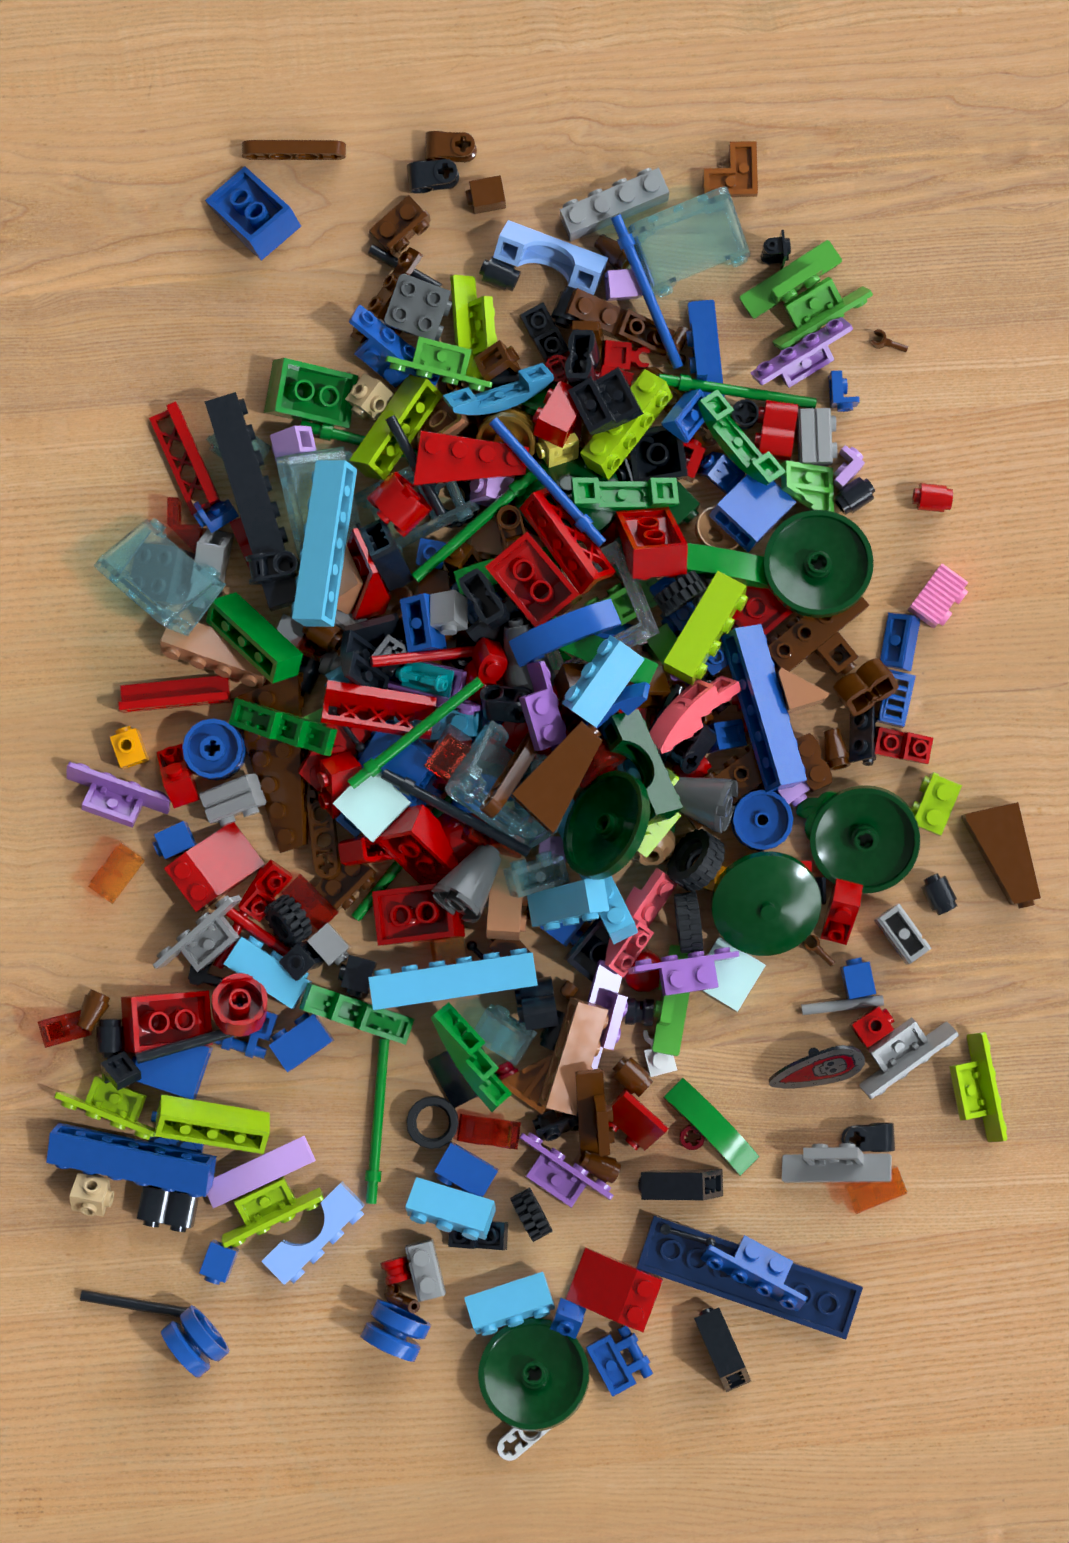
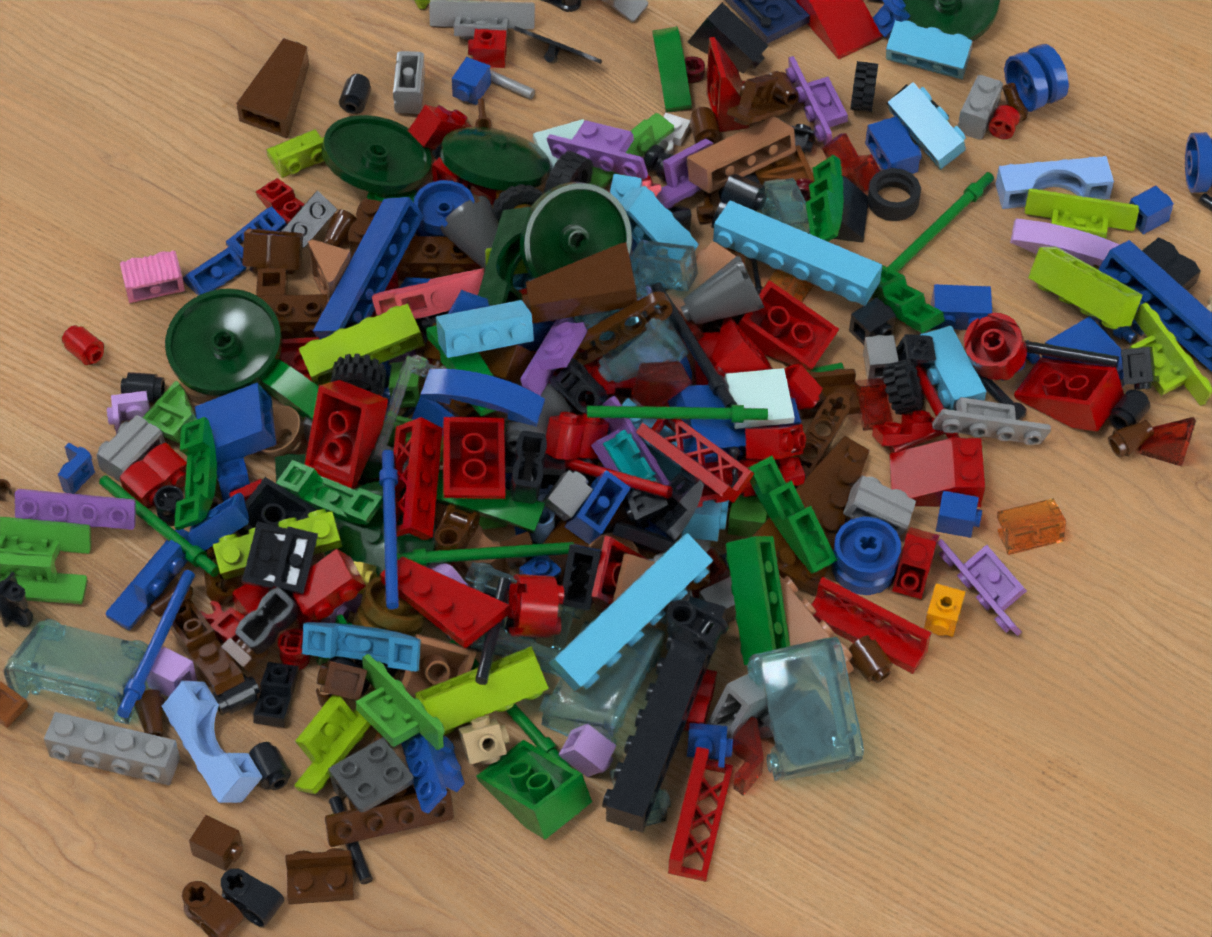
camera: 150 degrees left, 30 degrees down
none -> reddish brown brick [848,635,893,683]

